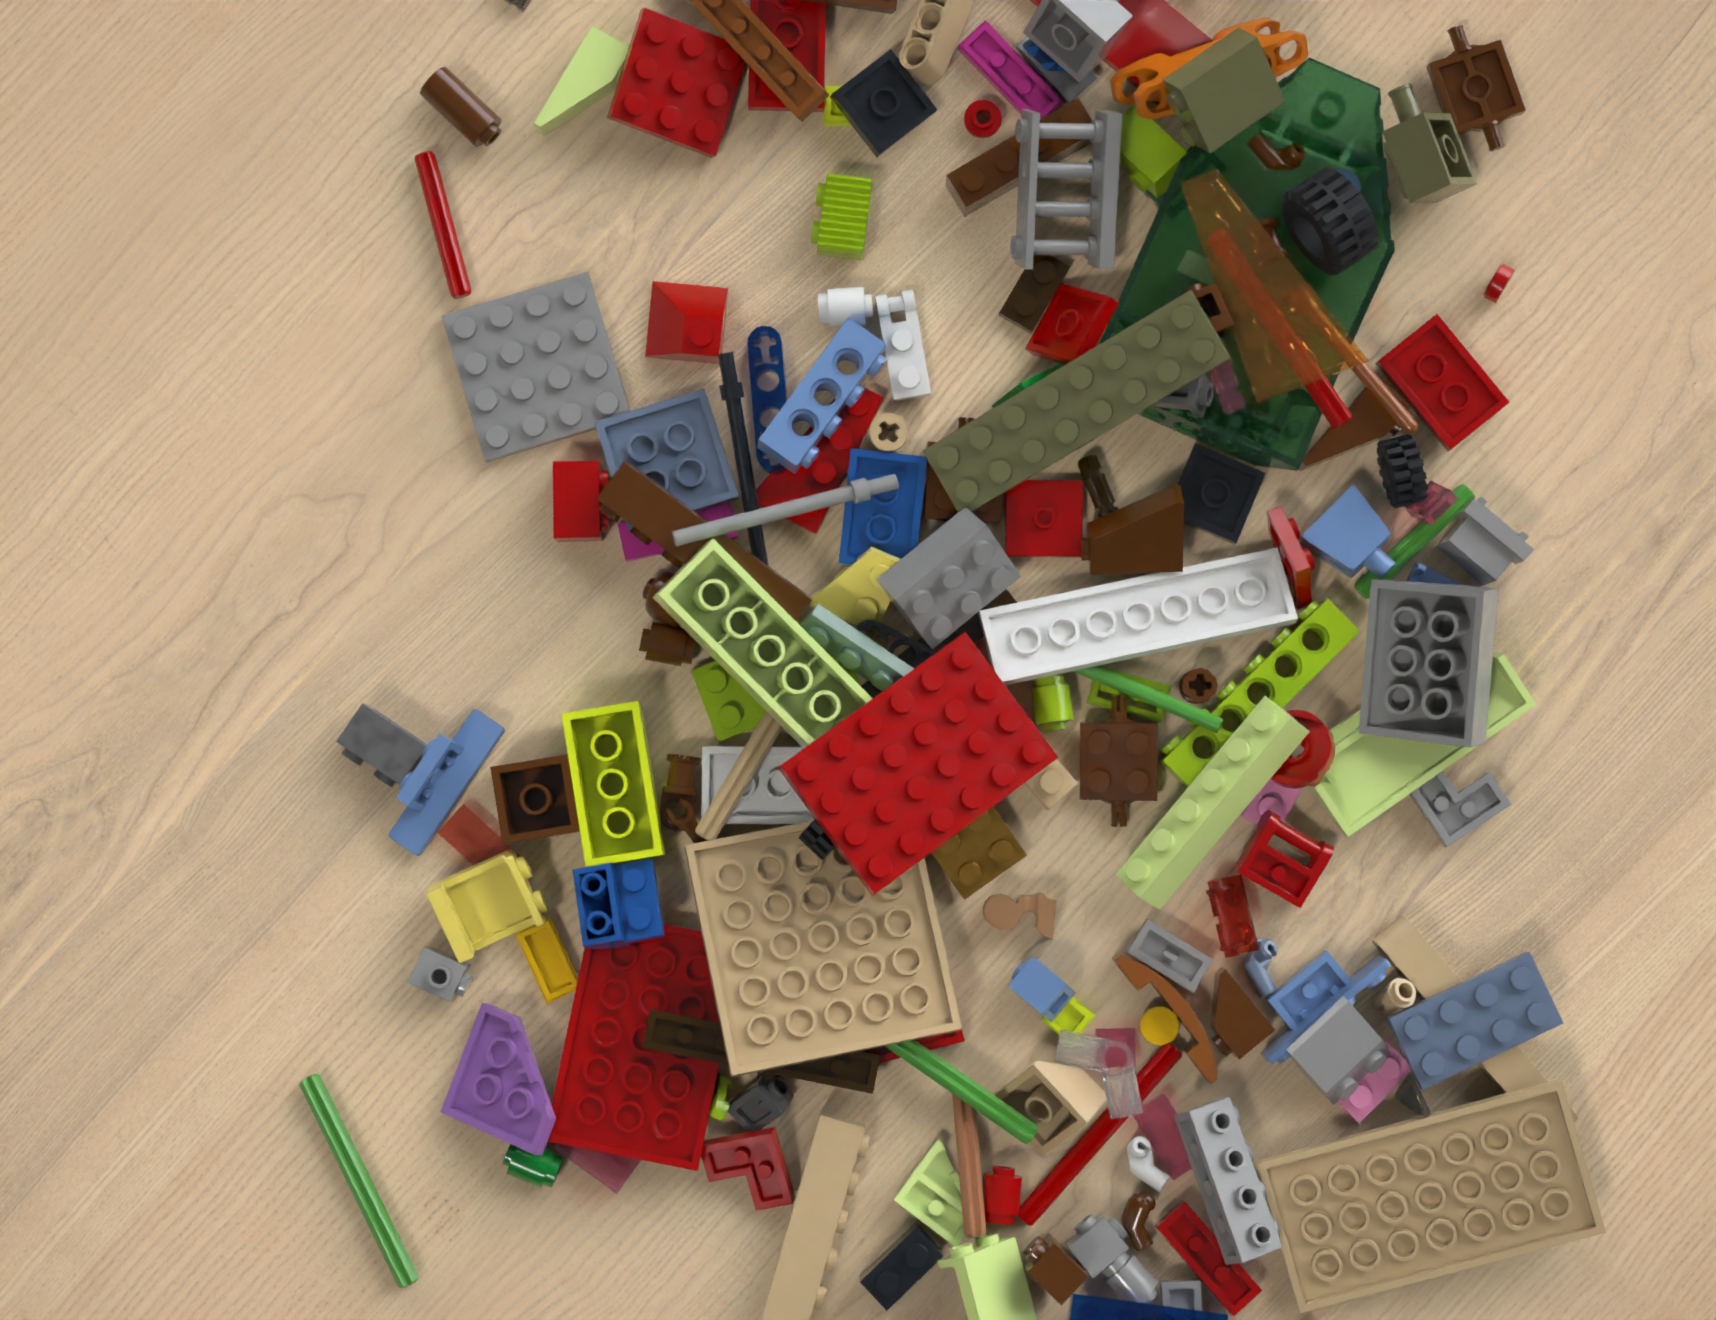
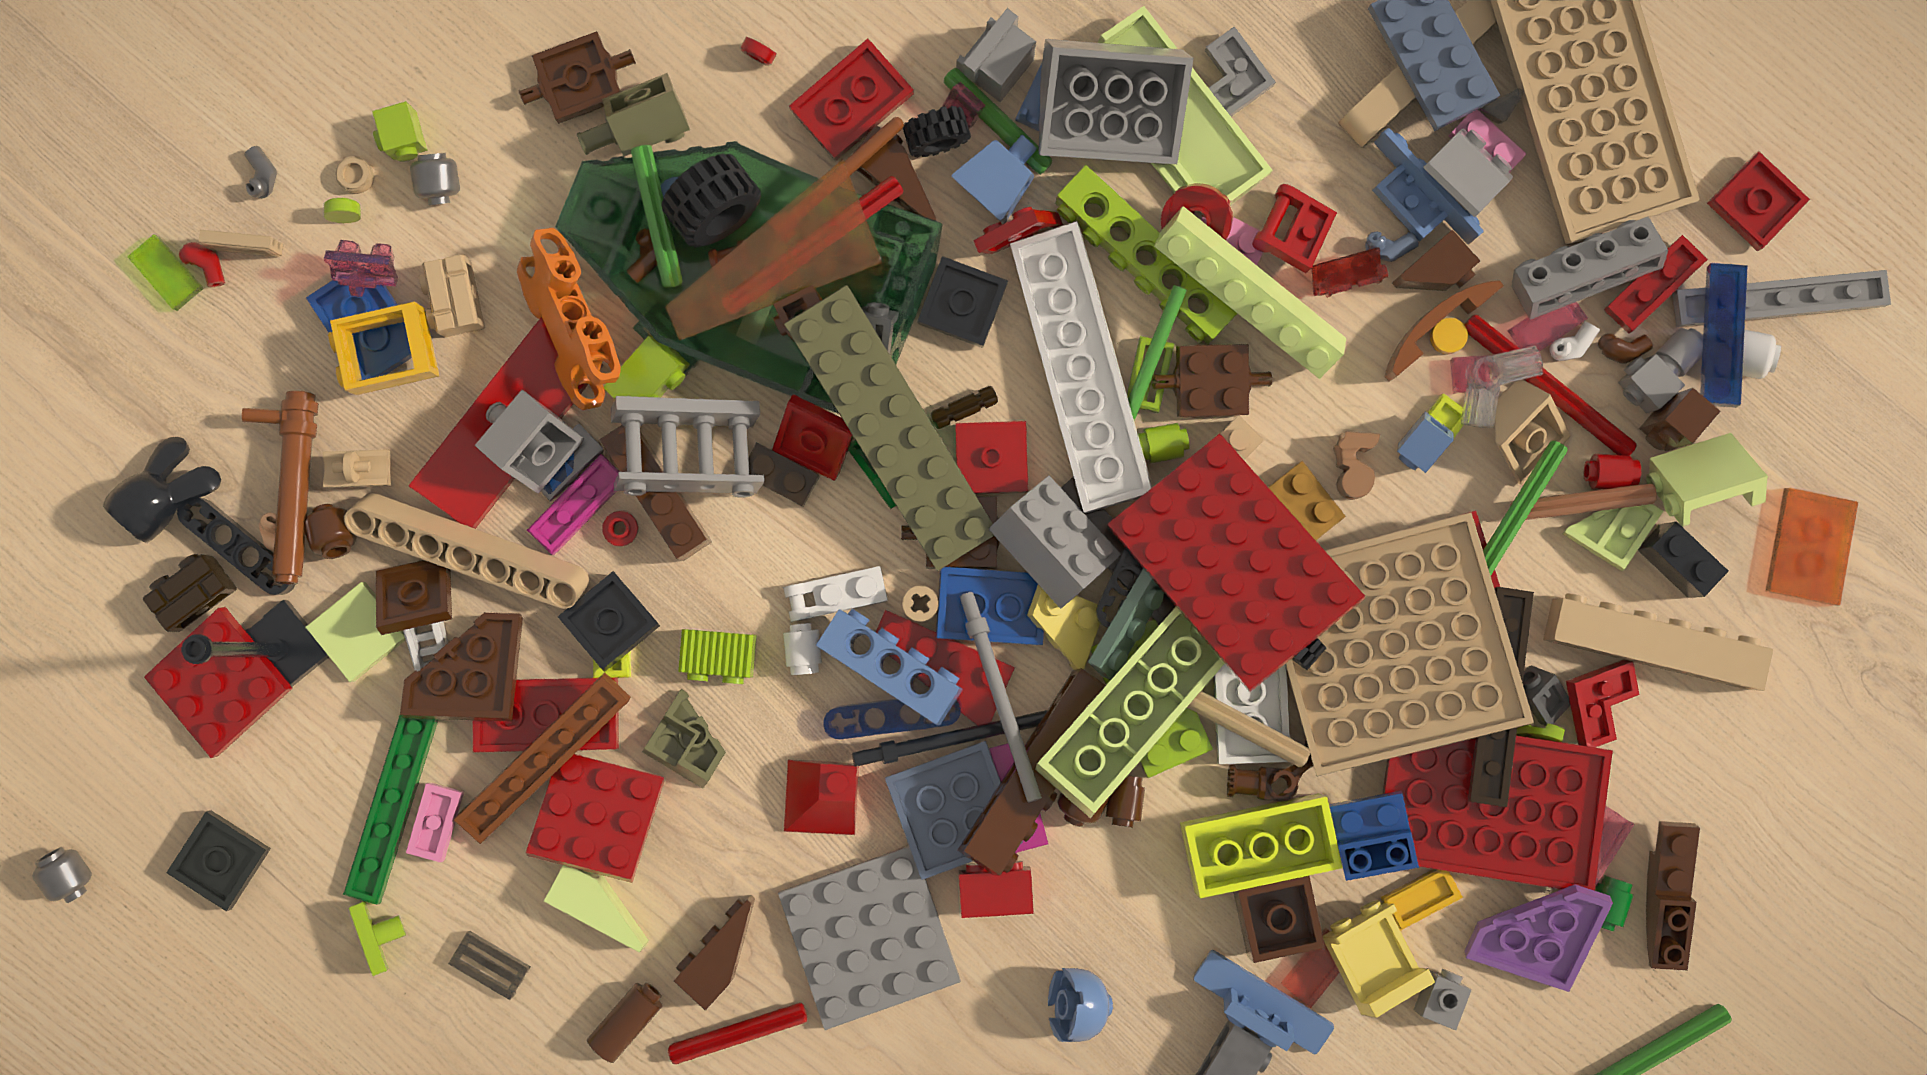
camera: 95 degrees left, 0 degrees up
reddish brown slope [1080,485,1184,575] -> none
light grey plate [1126,919,1213,993] -> none
olive brick [1163,28,1285,153] -> none
reddish brown bush [1179,668,1218,704] -> none
clear pink axle [1209,340,1245,414] -> none
tan pin [1372,978,1416,1016] -> none
none -> bright green axle [631,145,683,288]
none -> olive slope [642,689,726,788]
none -> reddish brown slope [674,895,755,1011]
none -> medium blue cylinder [1048,968,1113,1042]
none -> reddish brown slope [1646,821,1700,971]

